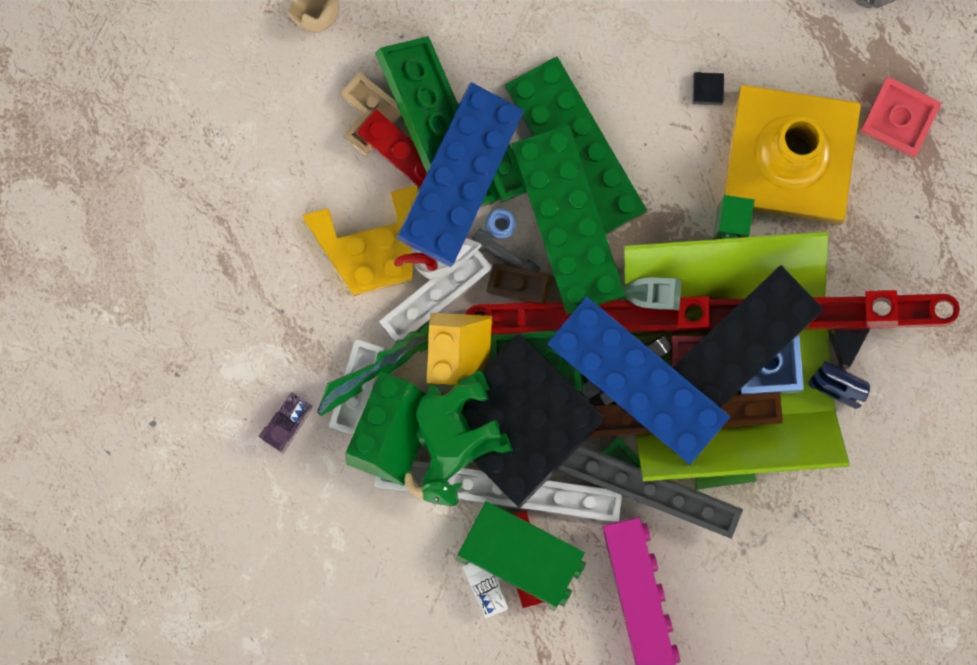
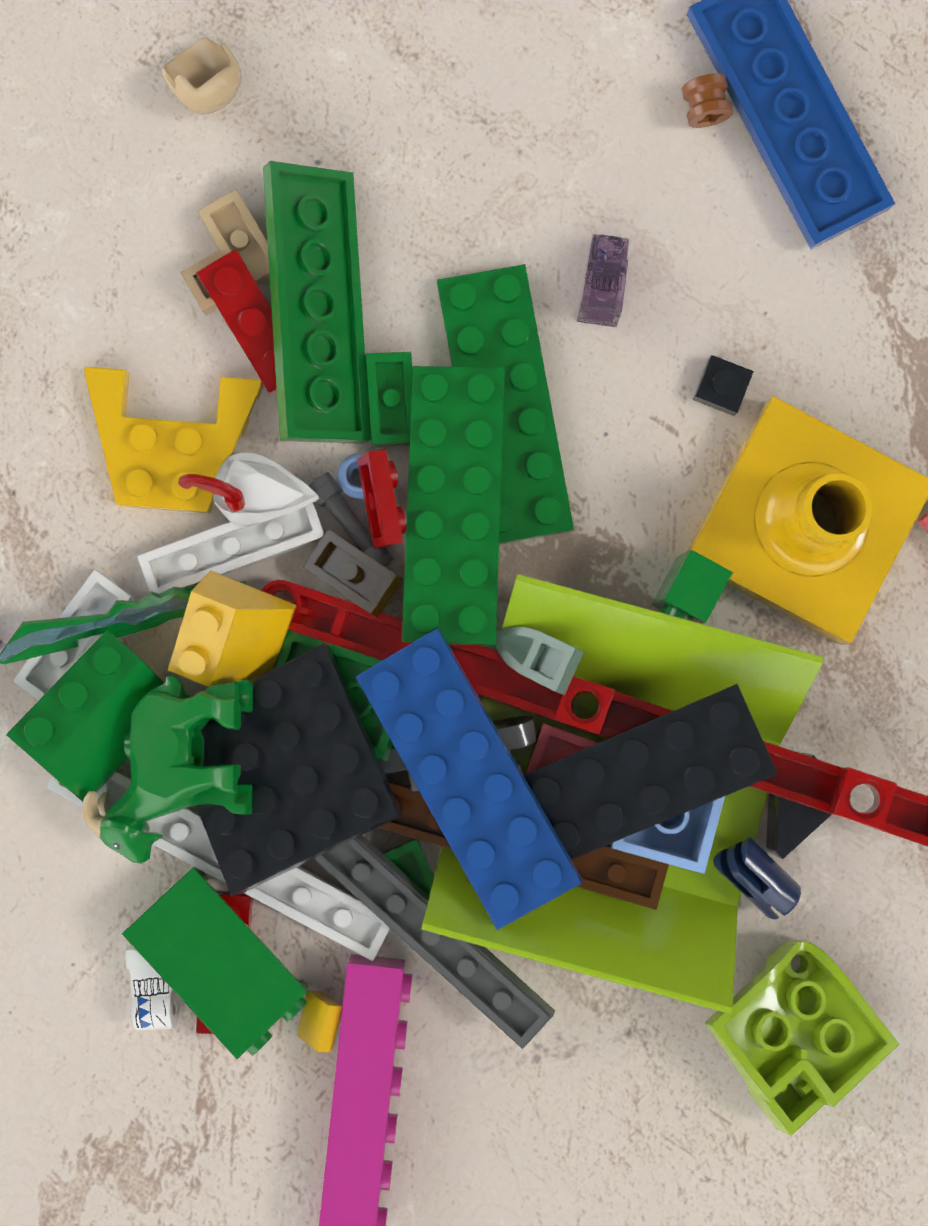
camera: 20 degrees right, 5 degrees up
blue plate [396,82,524,267] -> none
none -> yellow tile [297,991,342,1053]
none -> red plate [357,449,406,549]
none -> clear purple leg [577,233,629,327]
none -> lime slope [705,940,900,1136]

